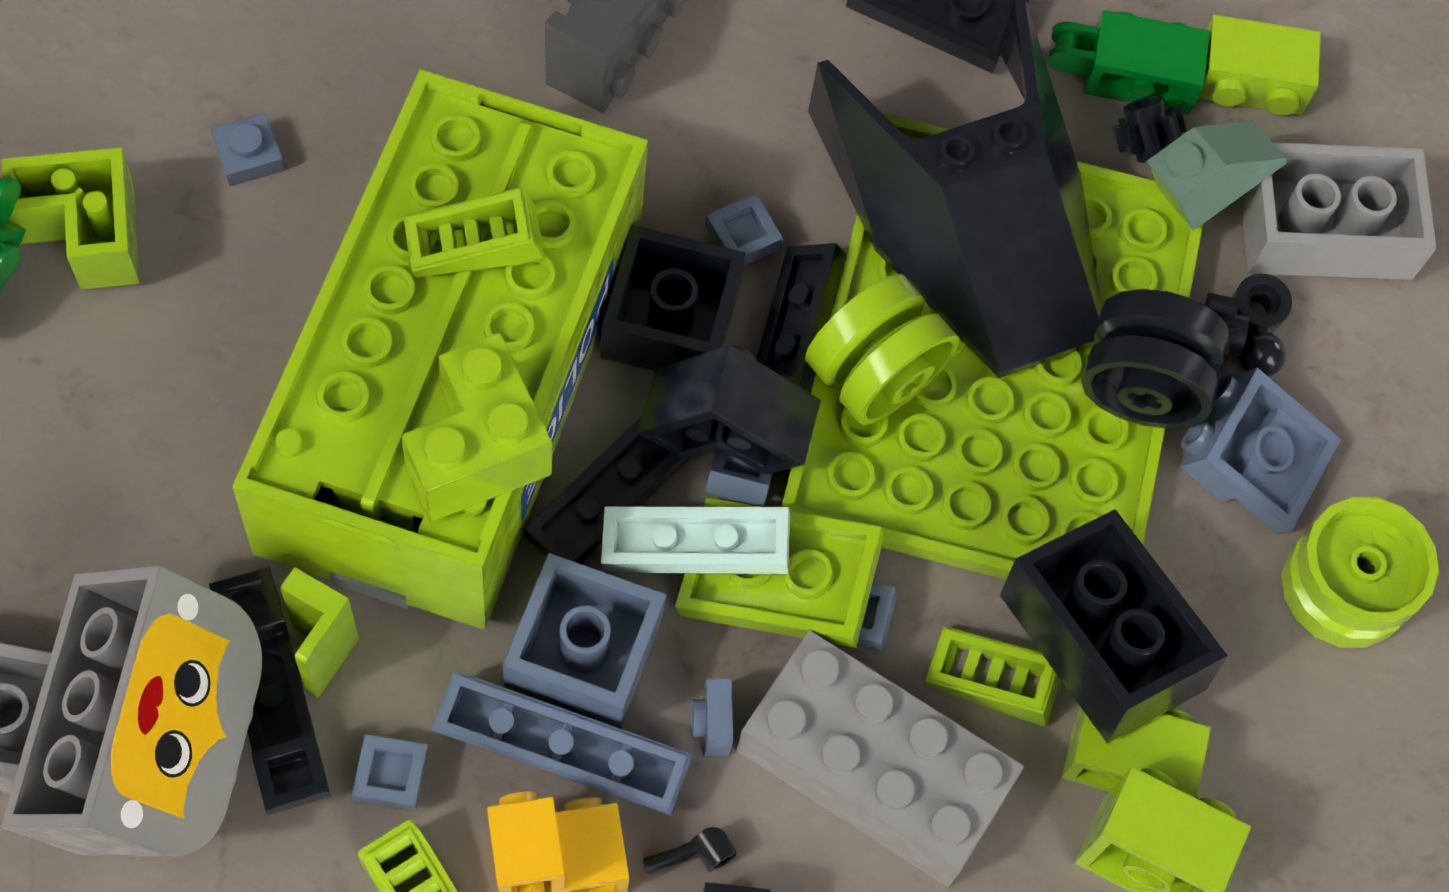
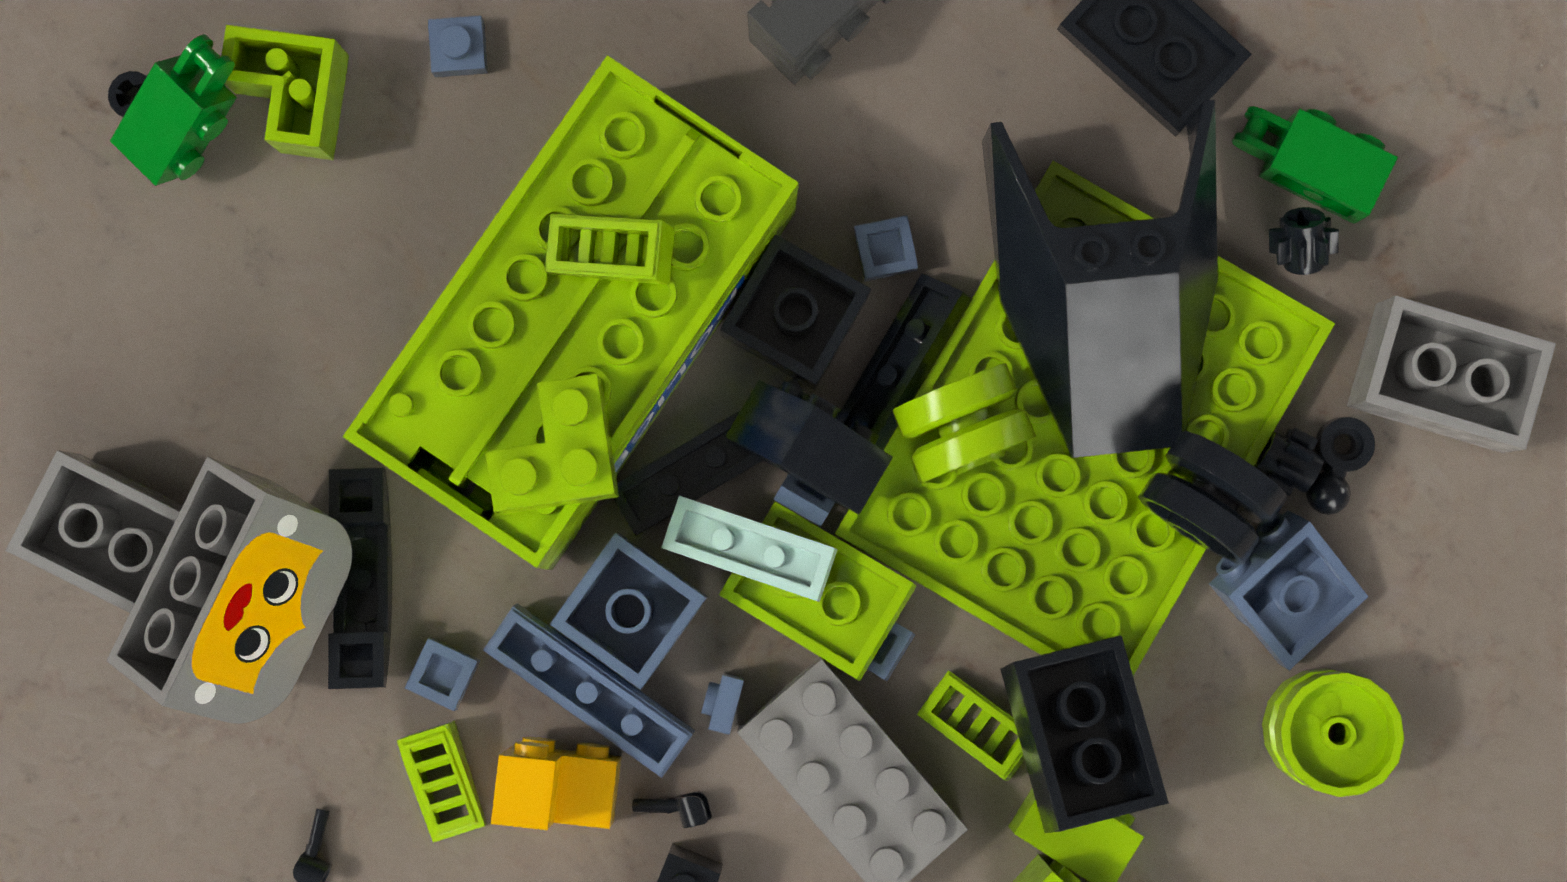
camera: 25 degrees right, 20 degrees up
lime panel [280,567,359,698] -> none
sand green slope [1146,120,1287,231] -> none
lime brick [1197,14,1321,116] -> none

